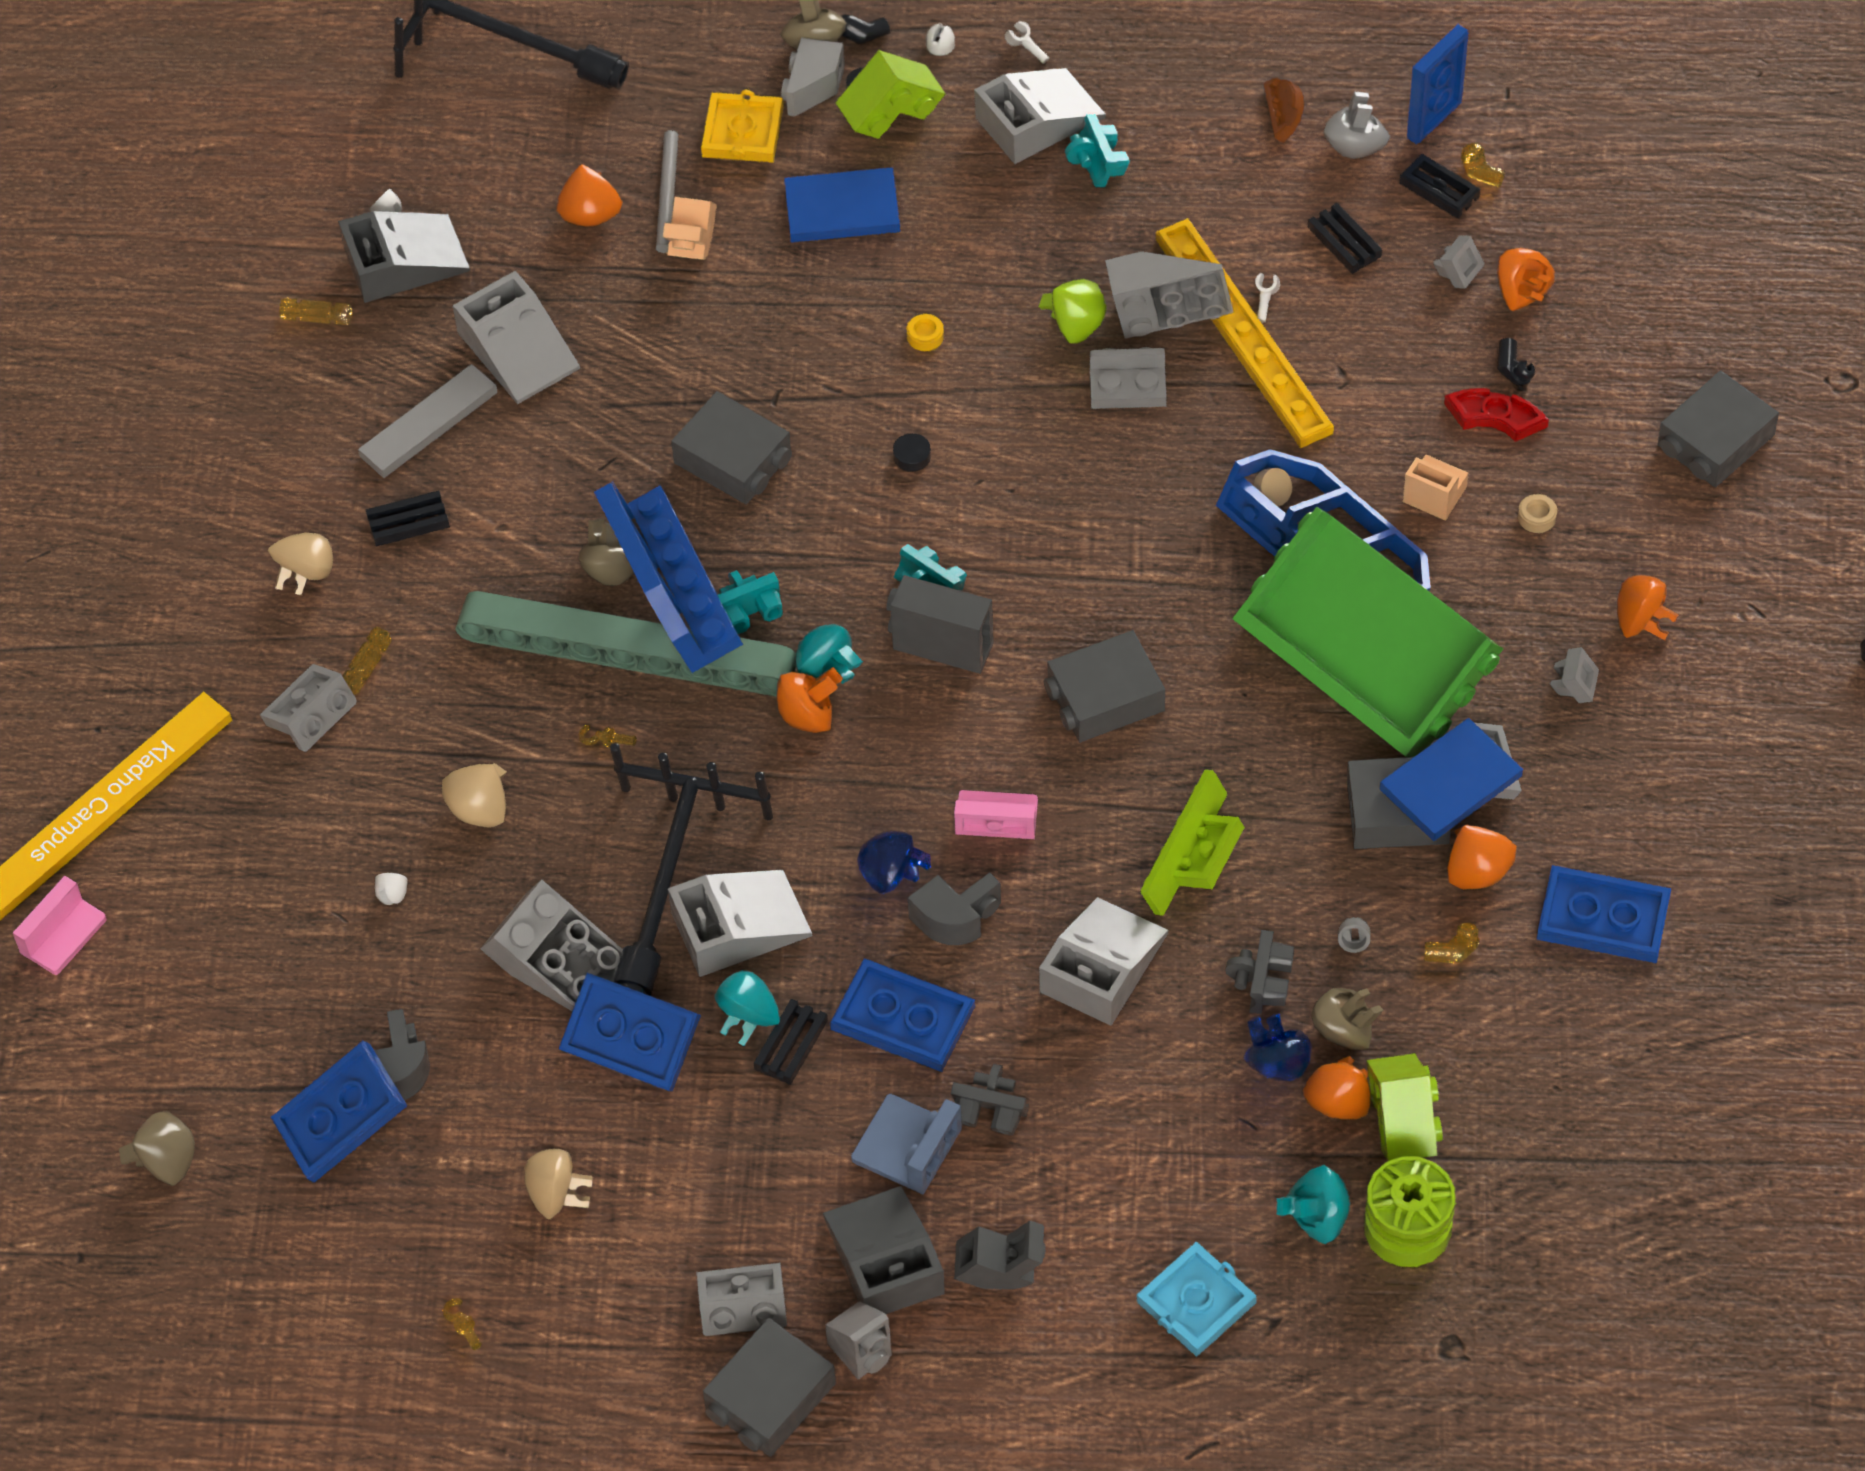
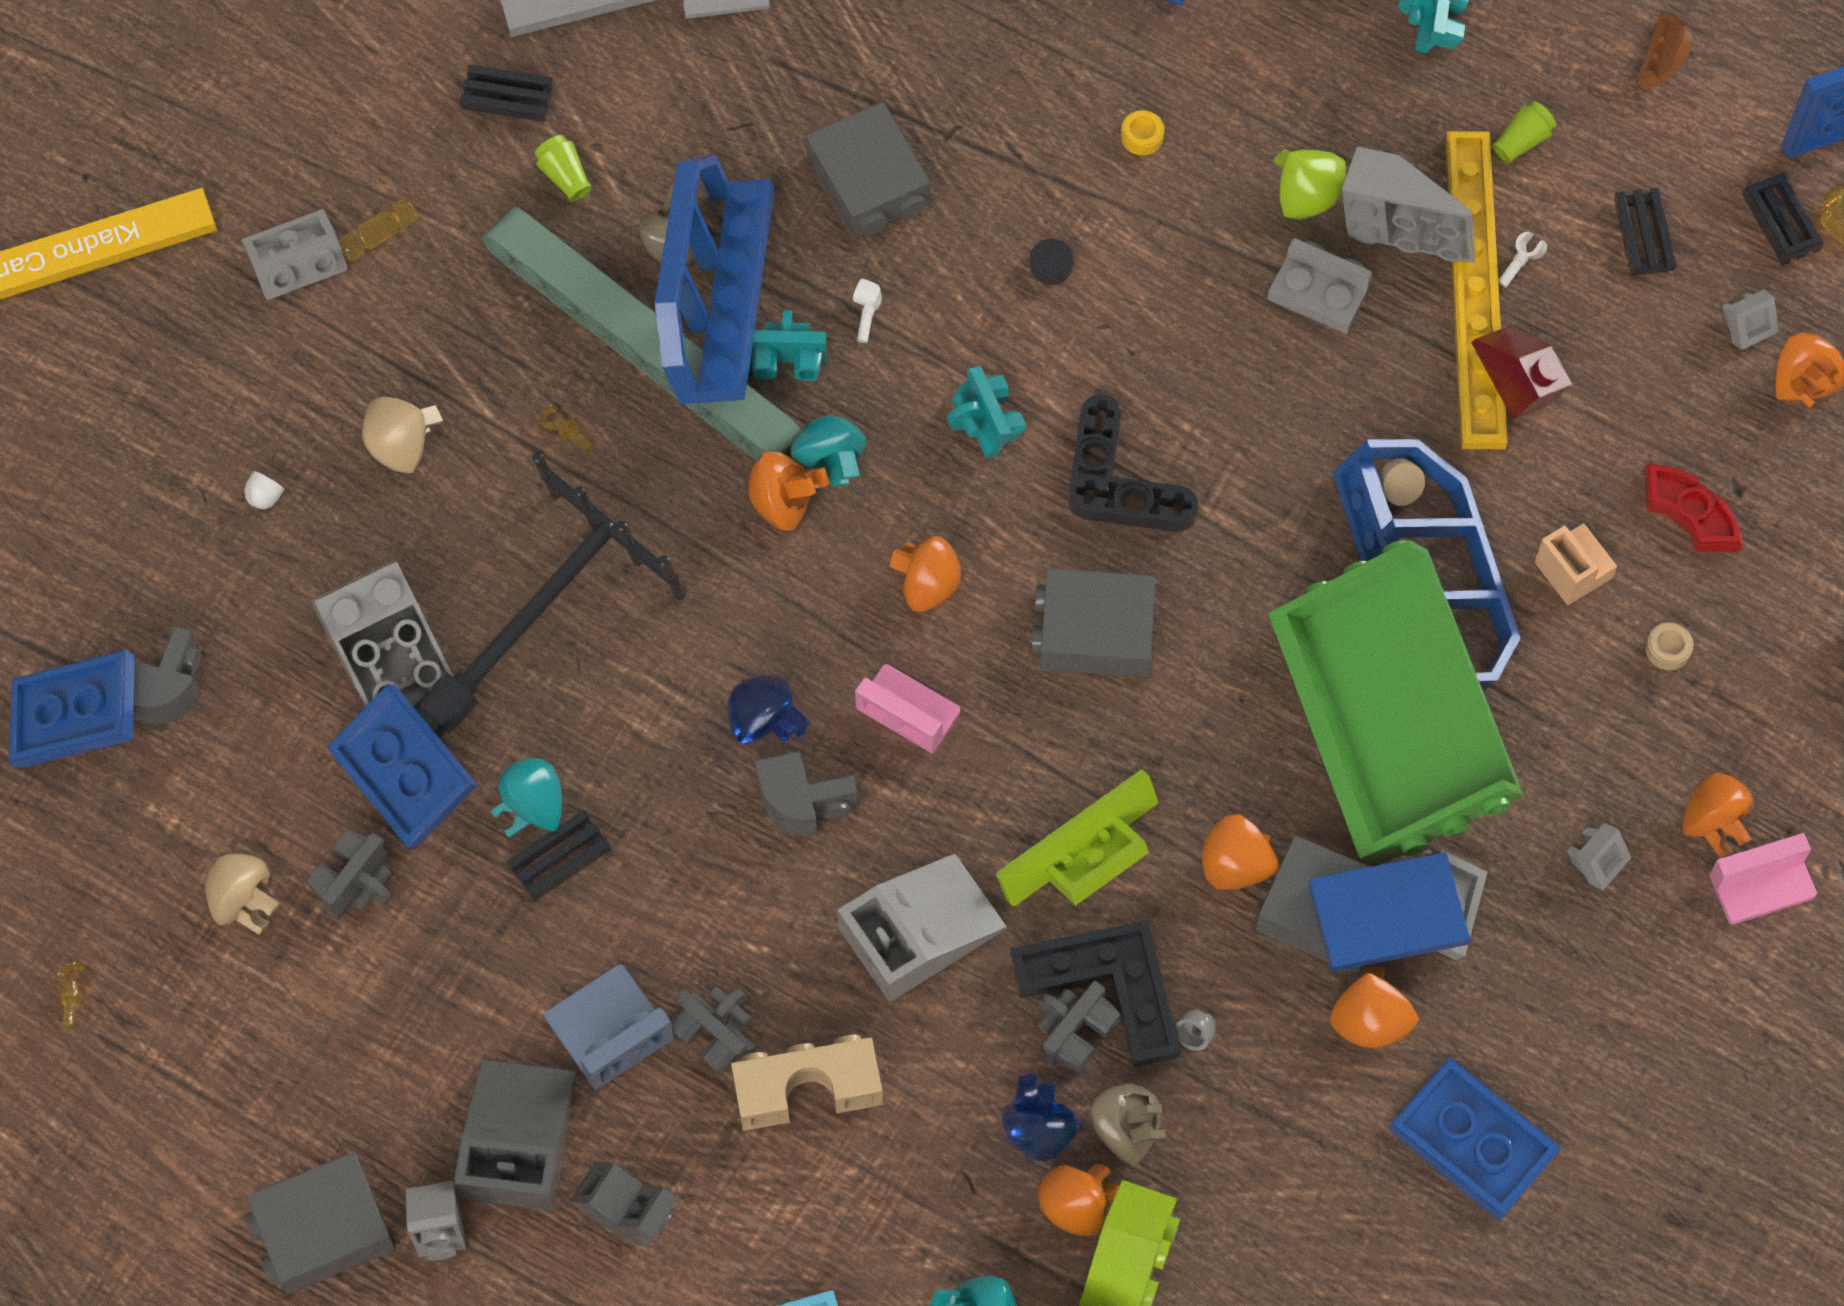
camera: 25 degrees right, 10 degrees up
tan piece [268,533,333,596] -> none
light grey slope [668,870,812,977] -> none
light grey bracket [697,1263,787,1336] -> none
blue tile [830,958,975,1072] -> none
dark grey brick [886,575,994,674] -> none
light grey piece [1324,92,1390,159] -> none
clear yellow arm [1424,923,1480,963] -> none
black arm [1497,338,1535,385] -> none
none -> dark grey hips [307,829,391,920]
none -> lime cone [534,135,592,202]
none -> tan arch [731,1035,883,1131]
none -> white hand [853,279,882,343]
none -> orange piece [889,536,961,613]
none -> black plate [1010,920,1181,1067]
none -> black beam [1069,394,1198,531]
none -> orange piece [1202,814,1280,890]
none -> dark red slope [1471,327,1572,419]
none -> lime cone [1492,101,1556,164]
none -> bright pink panel [1709,833,1817,925]

